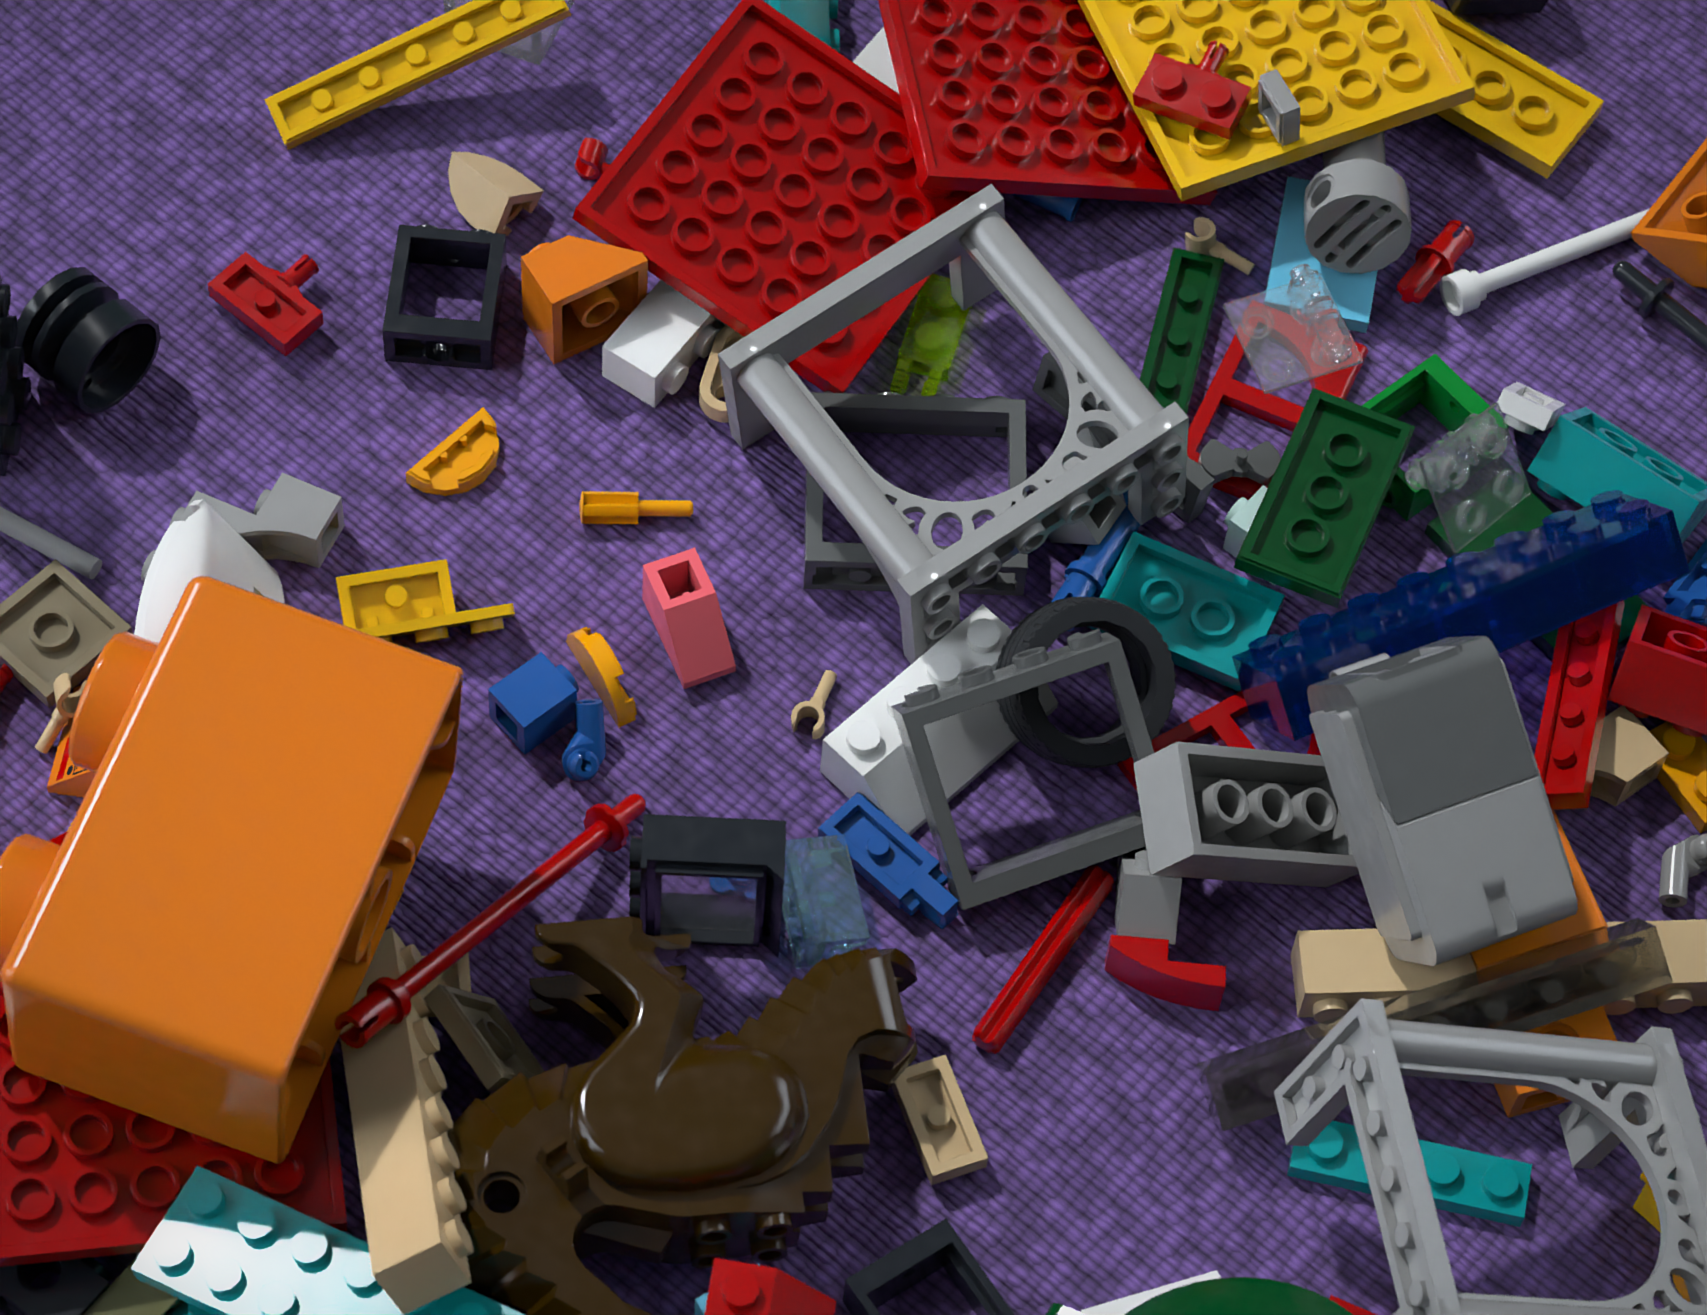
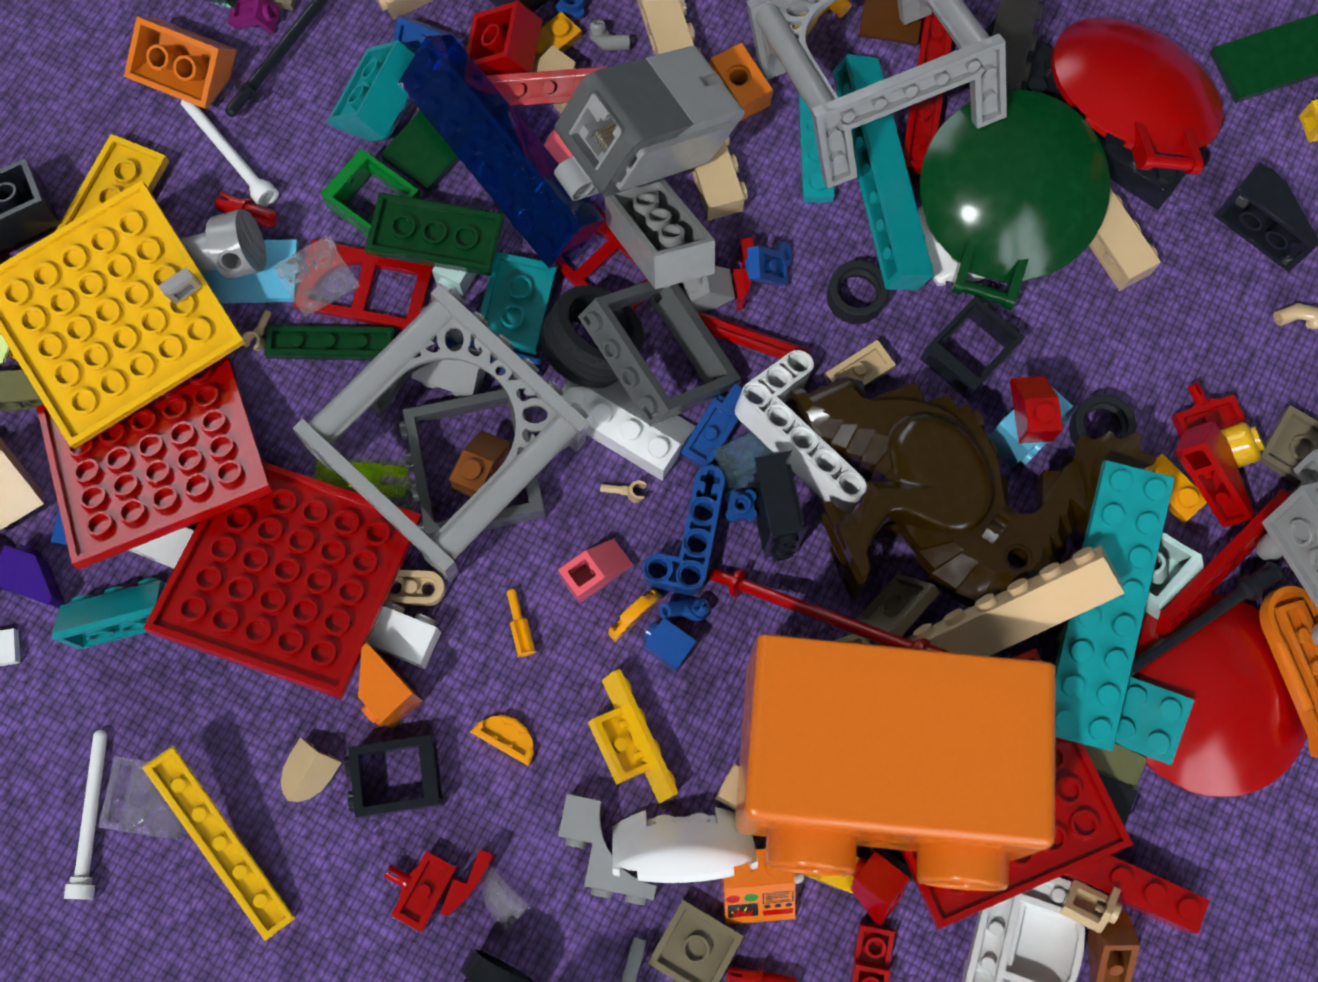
camera: 100 degrees left, 15 degrees up
tan hand [35,673,87,754] -> none
red hand [575,138,610,180] -> none
red plate [1133,41,1252,140] -> none
clear smoke brick [1195,918,1673,1131] -> none
dark grey piece [1198,439,1281,486] -> none
clear hinge [1405,402,1531,553] -> none
white plate [1494,382,1565,435] -> none
none -> red slope [440,850,496,916]
none -> dark orange slope [449,430,511,497]
none -> clear brick [482,866,532,931]
none -> blue beam [643,465,725,596]
none -> white beam [734,350,867,513]
none -> blue hinge [745,242,792,287]
none -> black tyre [826,260,889,324]
none -> teal brick [832,54,934,291]

